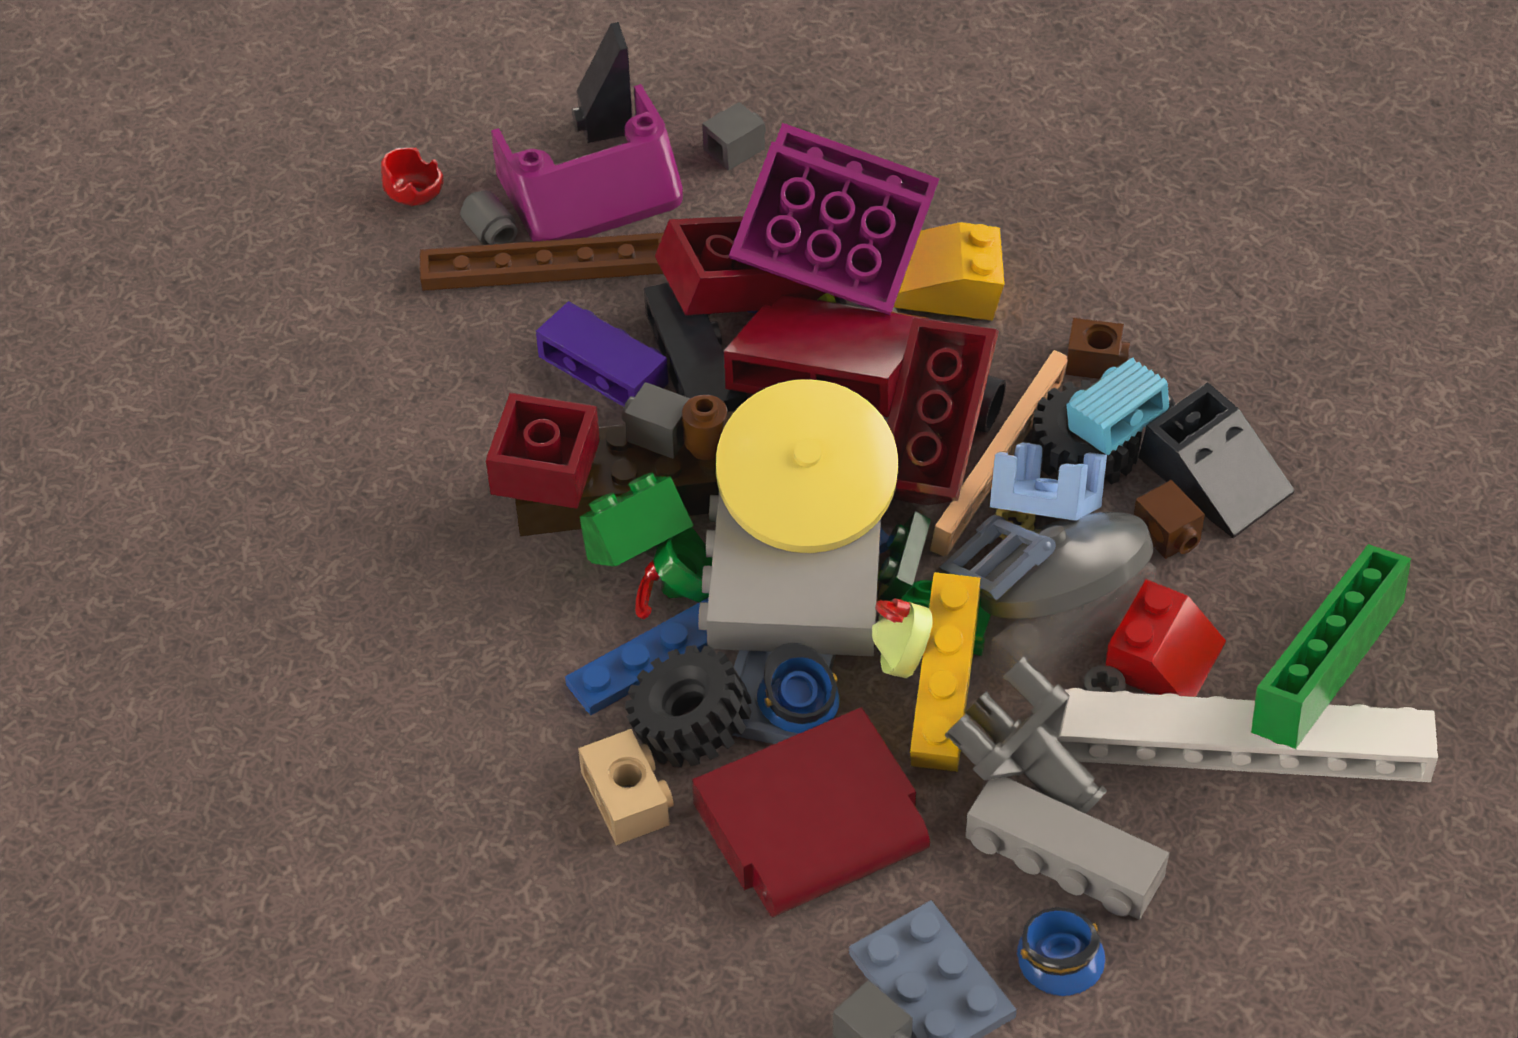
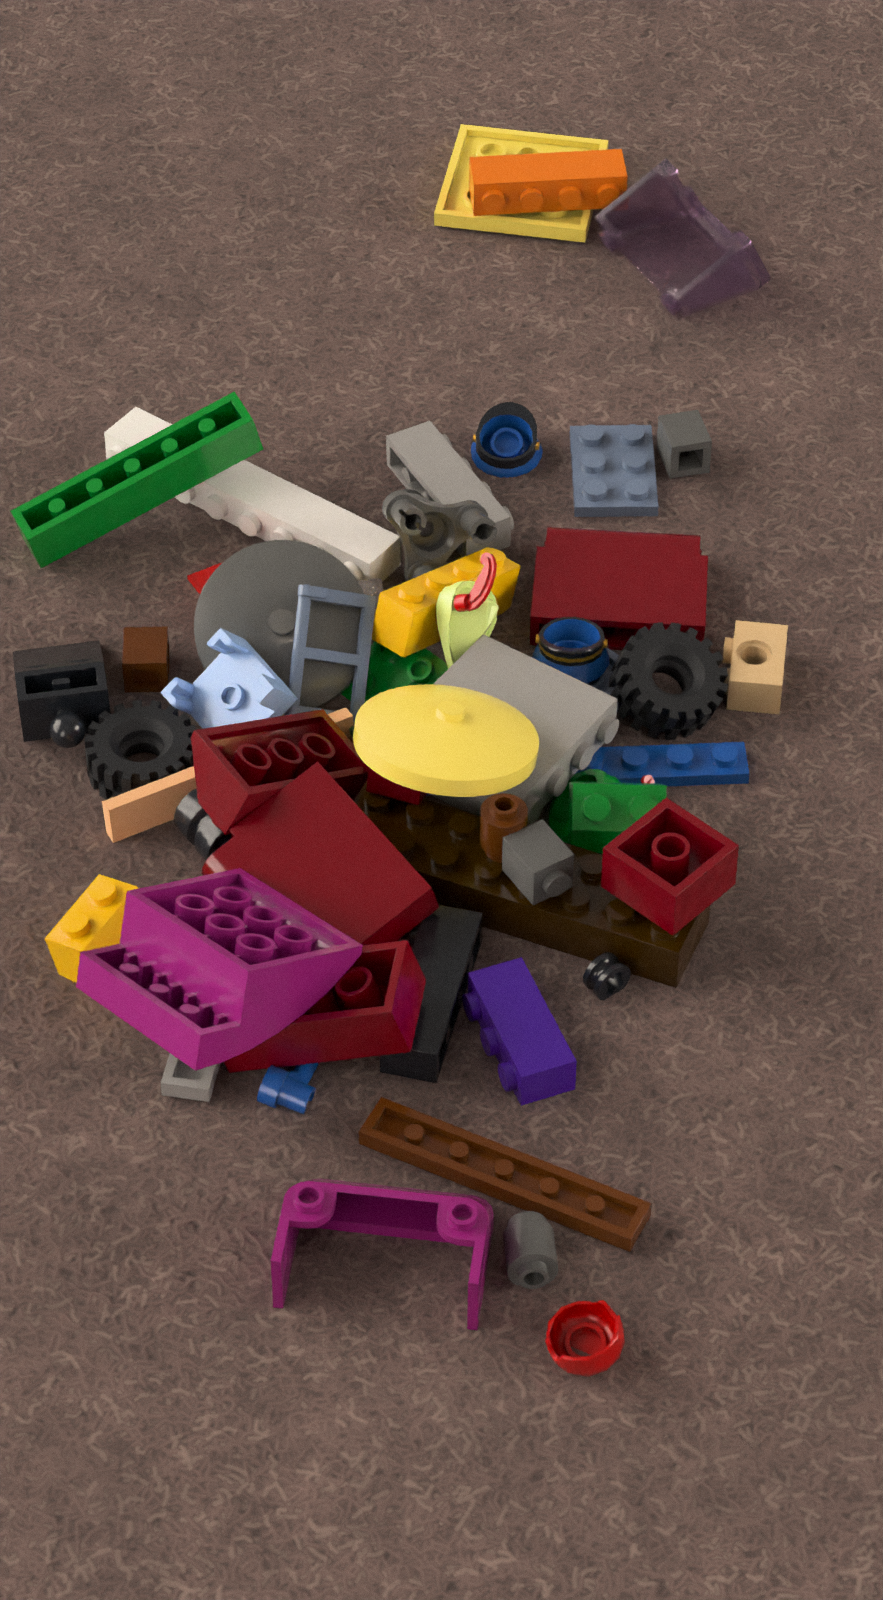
camera: 150 degrees left, 5 degrees down
black slope [572,22,633,143] -> none
dark grey brick [702,102,766,171] -> none
reddish brown brick [1065,318,1130,379] -> none
medium azure brick [1066,357,1169,455] -> none

